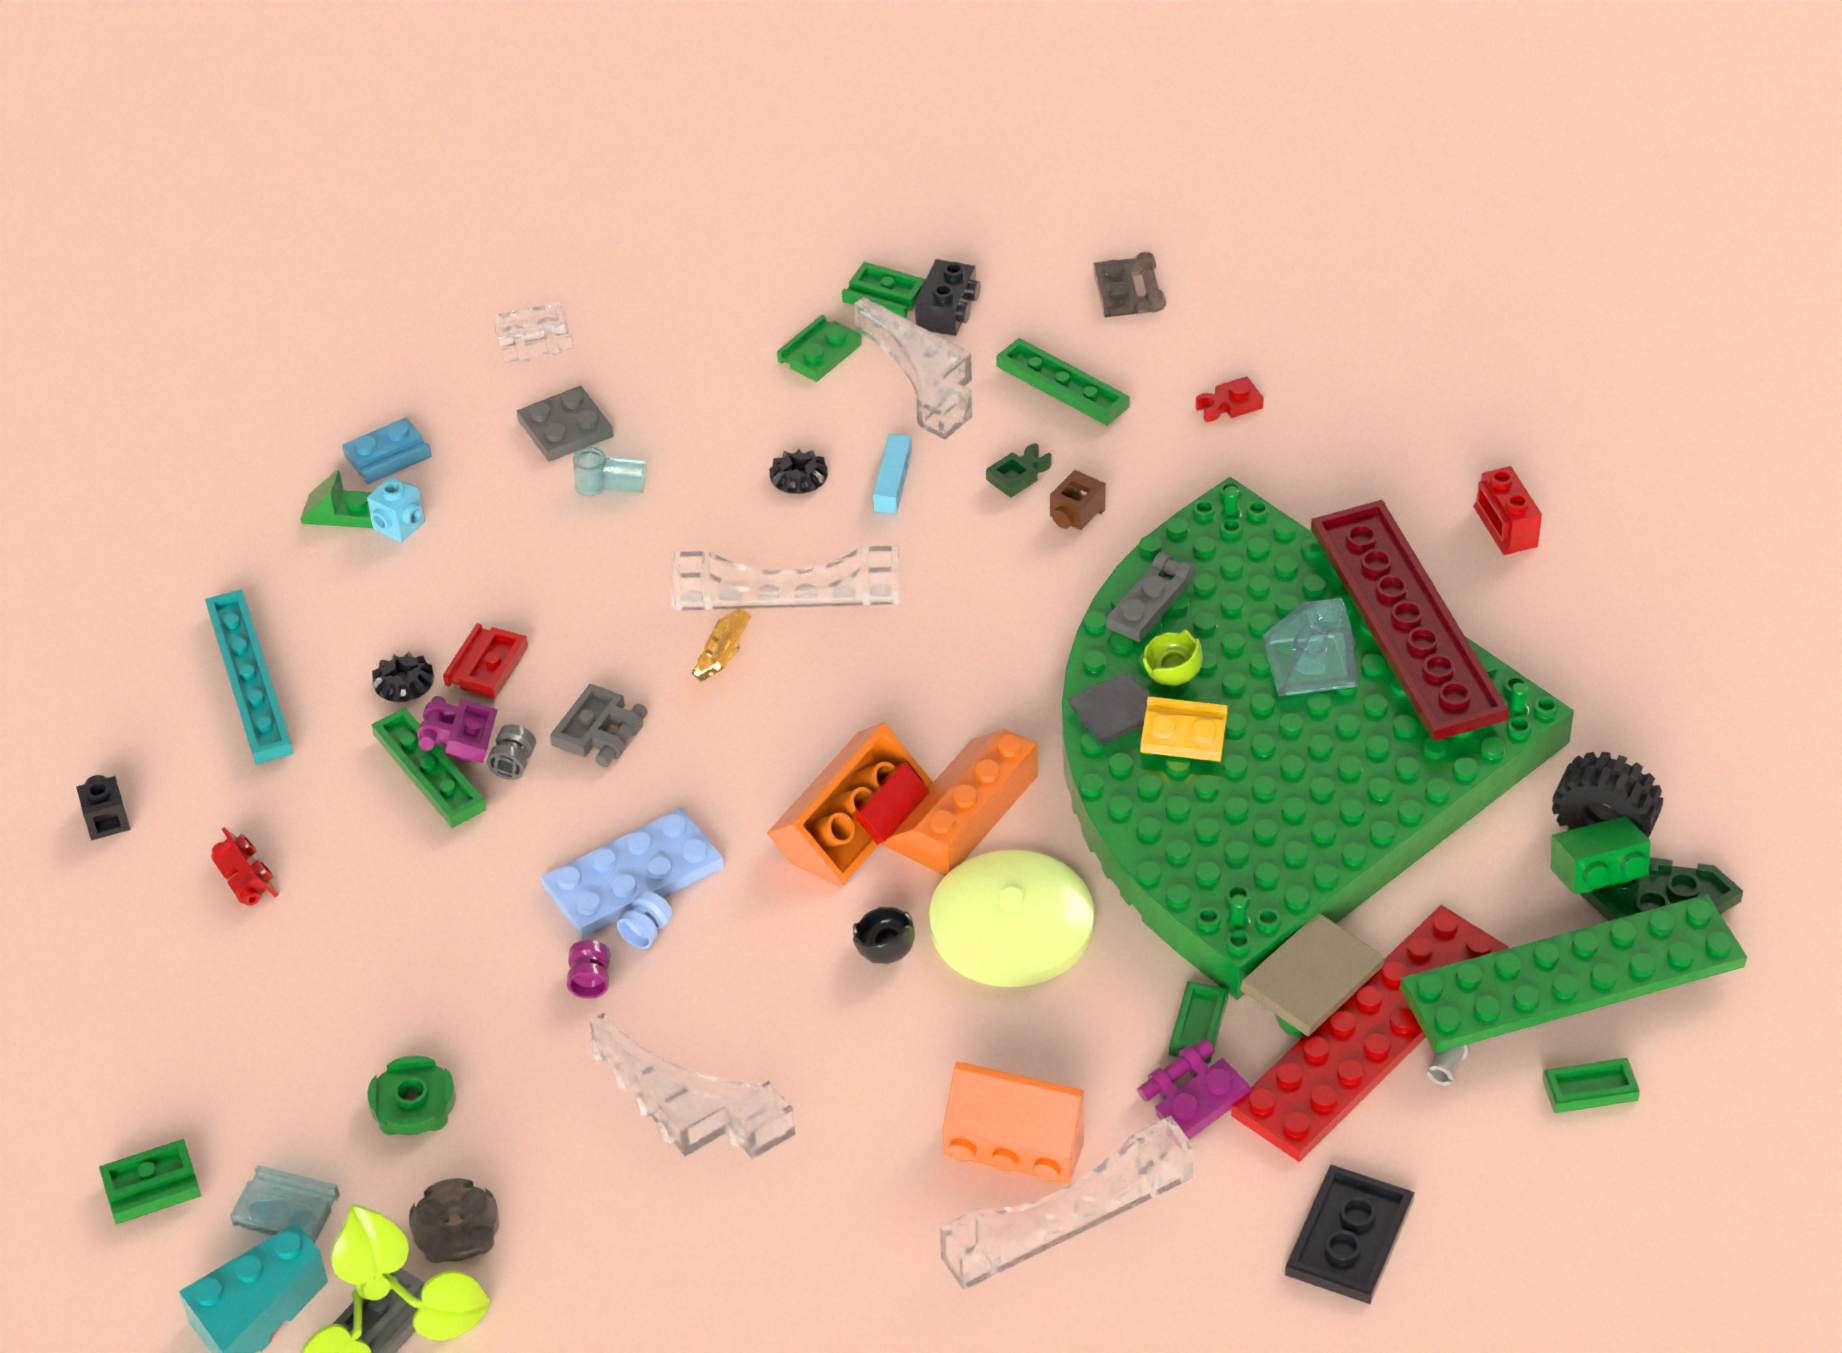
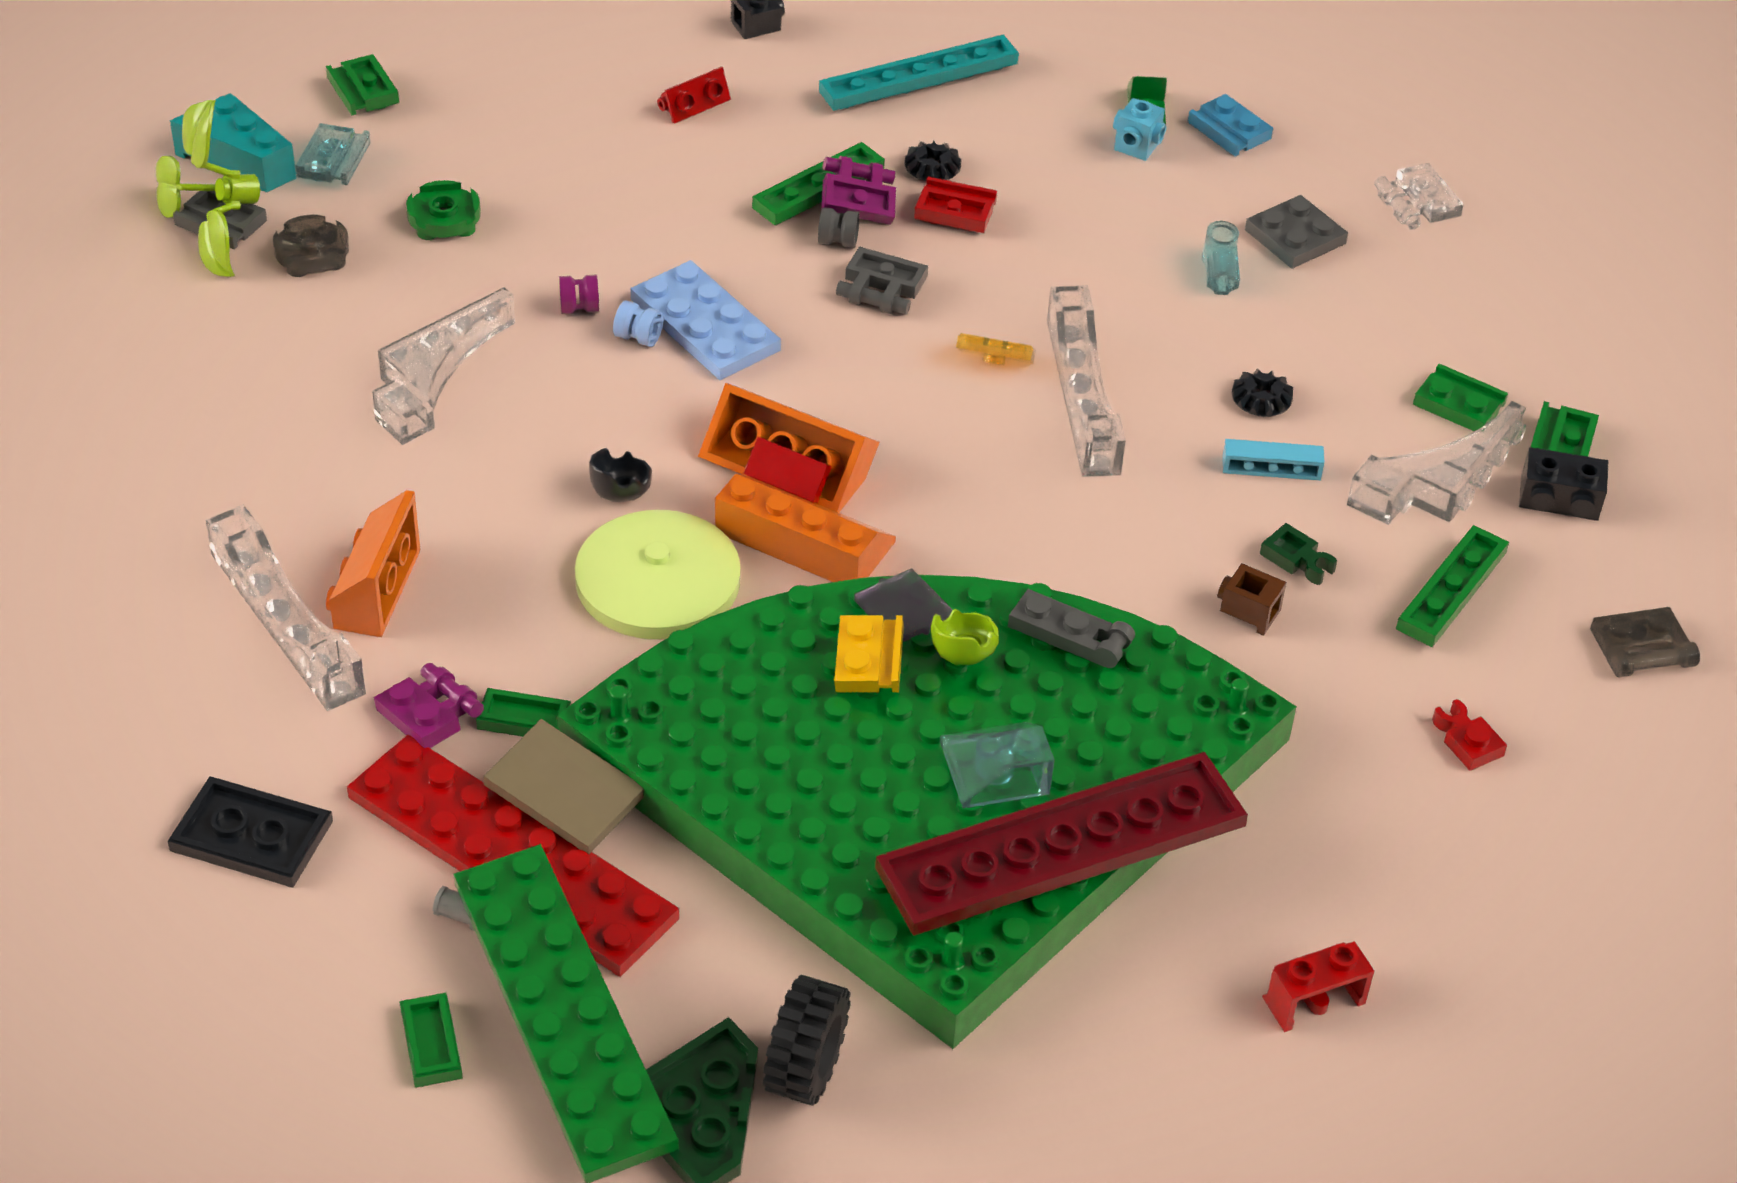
camera: 80 degrees right, 0 degrees up
green brick [1551,816,1651,895] -> none

